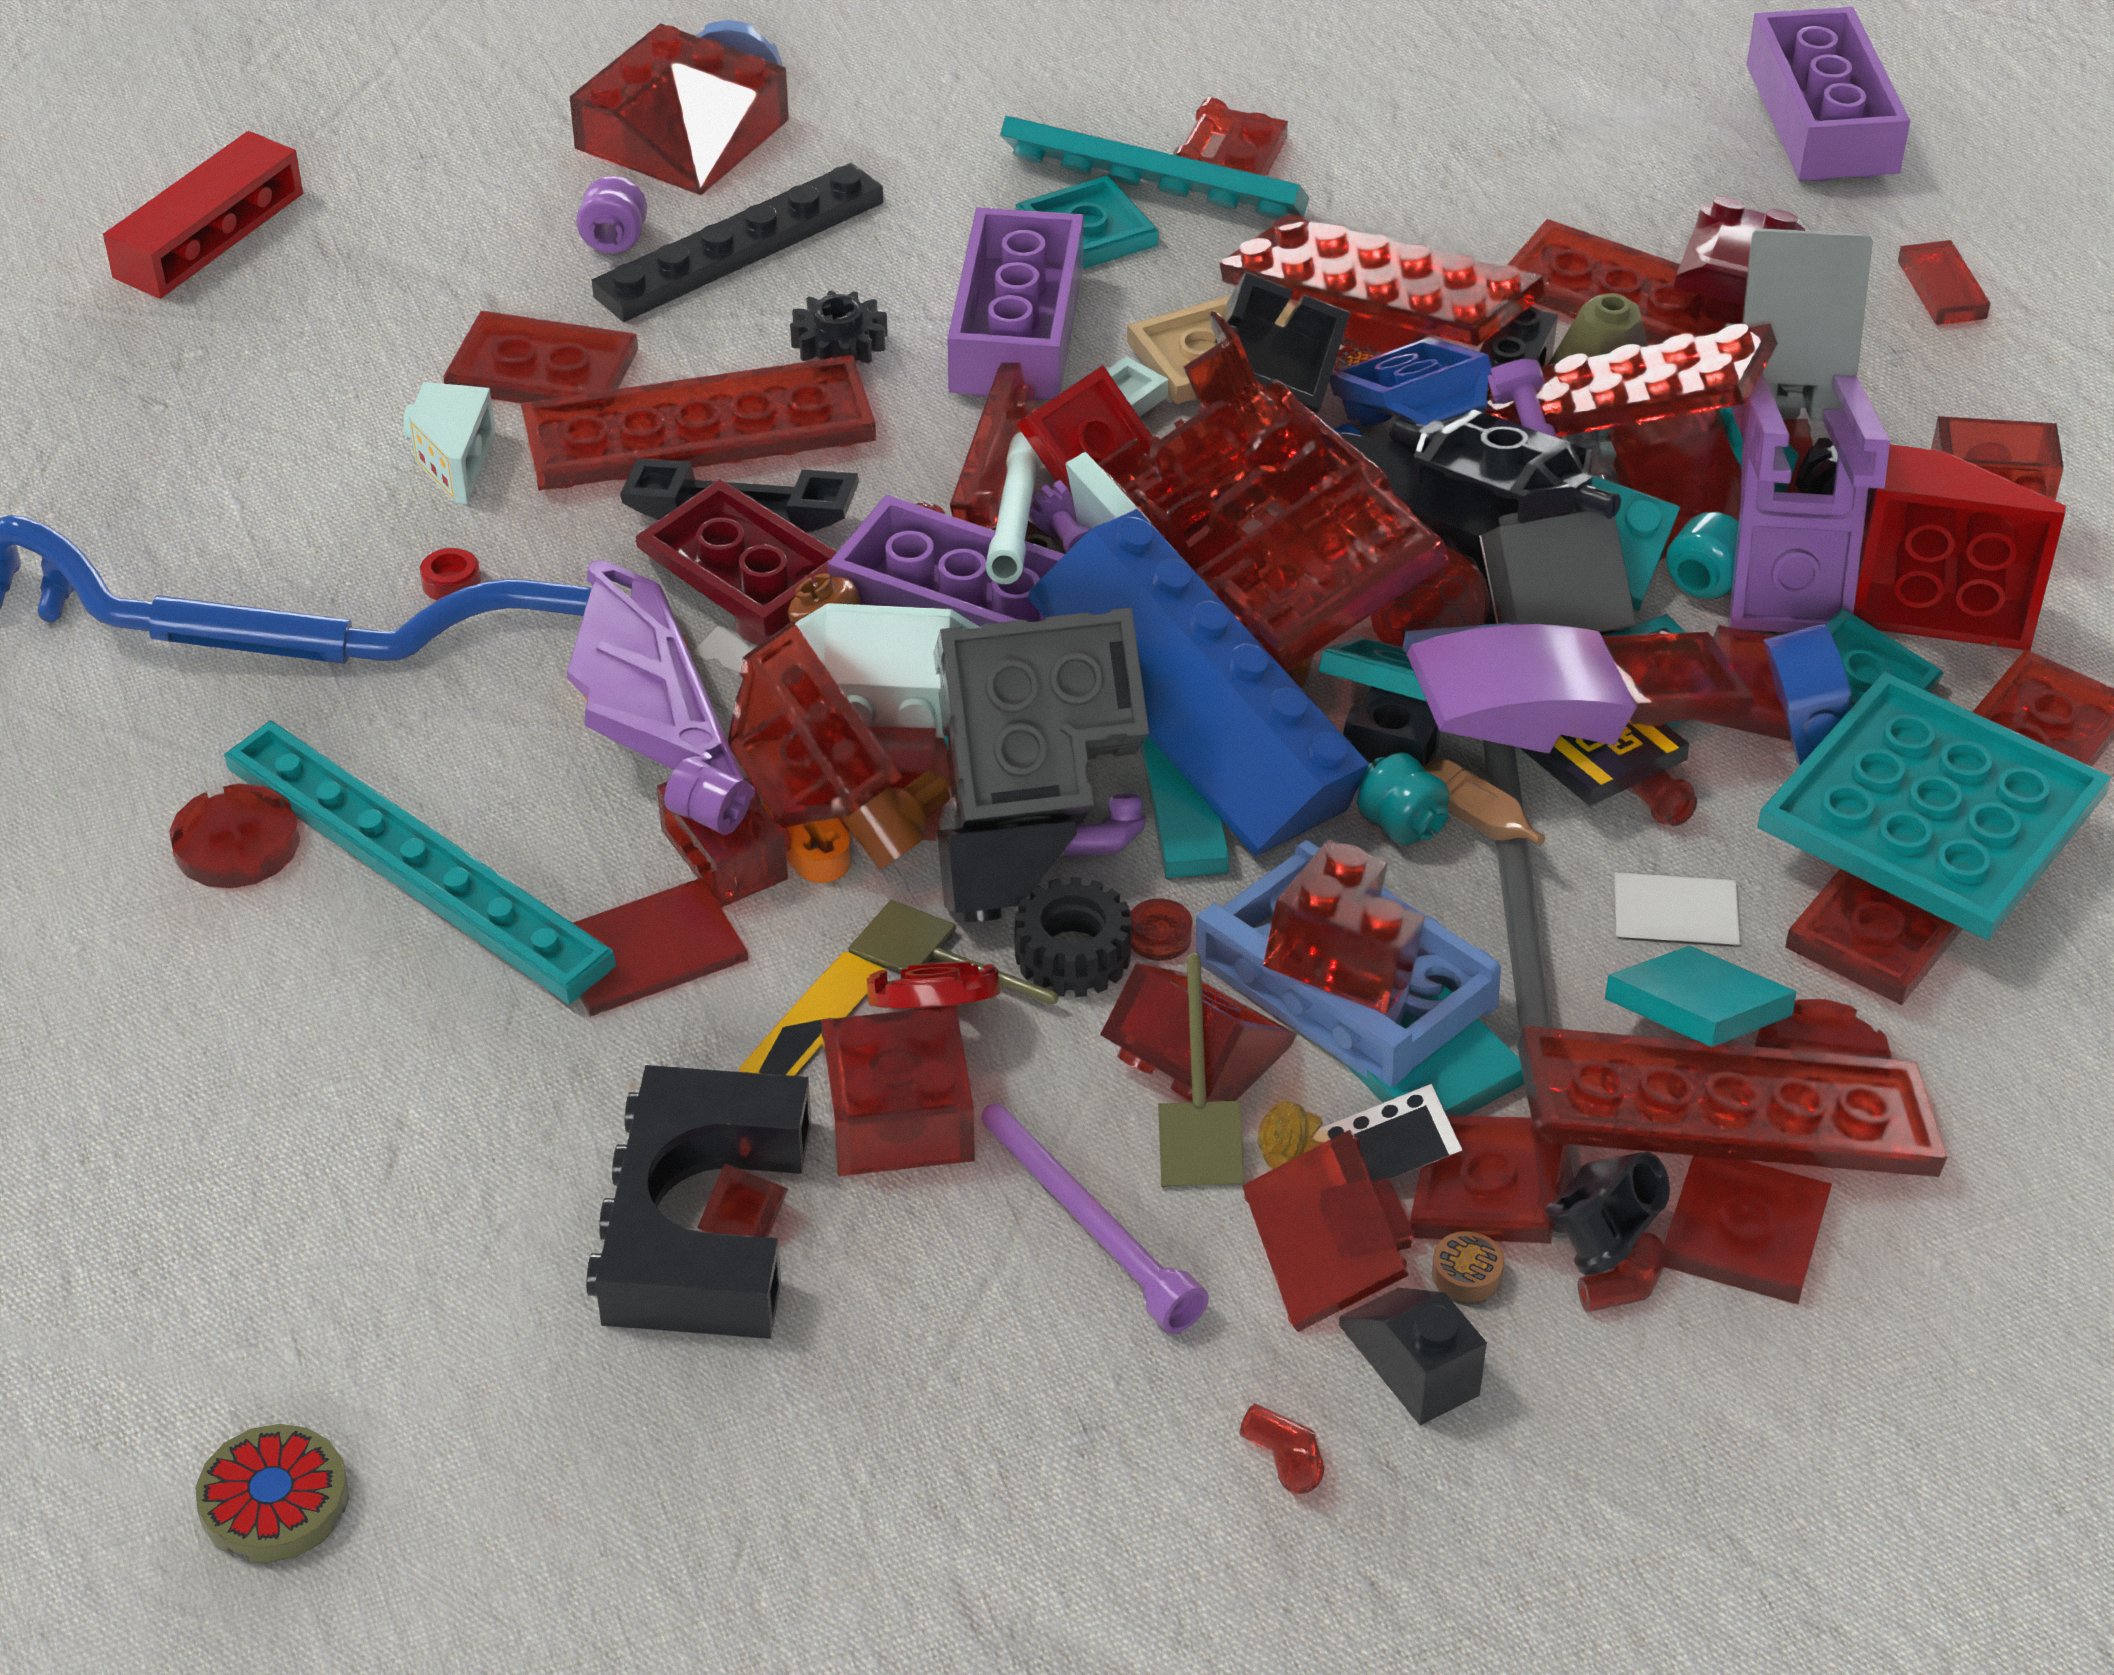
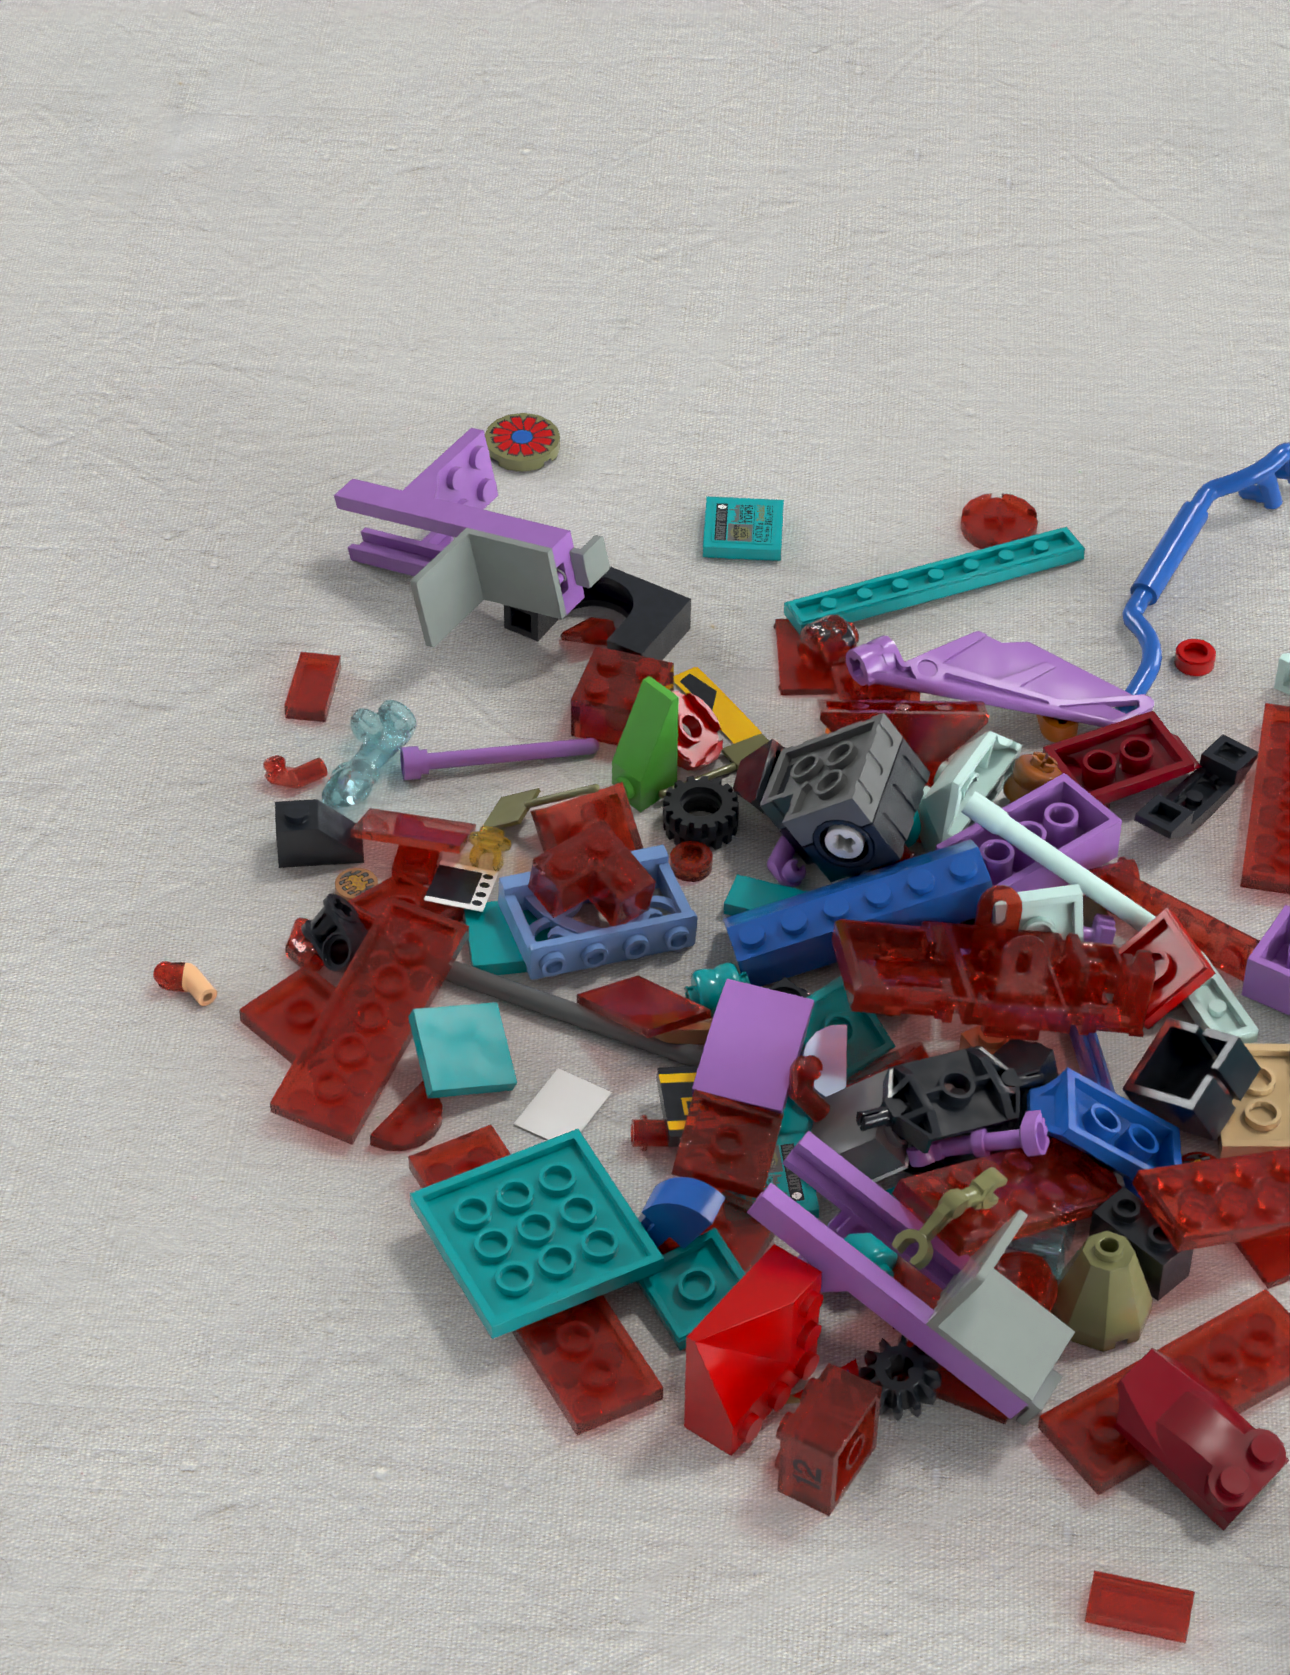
camera: 115 degrees right, 0 degrees up
none -> arm [153,961,217,1006]
none -> clear red tile [284,652,341,722]
none -> clear light blue piece [322,700,417,809]
none -> piece [334,428,610,648]
none -> clear red piece [576,975,711,1038]
none -> bright green slope [611,676,679,813]
none -> teal tile [703,496,784,561]
none -> clear red arm [788,1055,830,1122]
none -> clear red head [797,614,859,673]
none -> olive piece [892,1167,1008,1270]

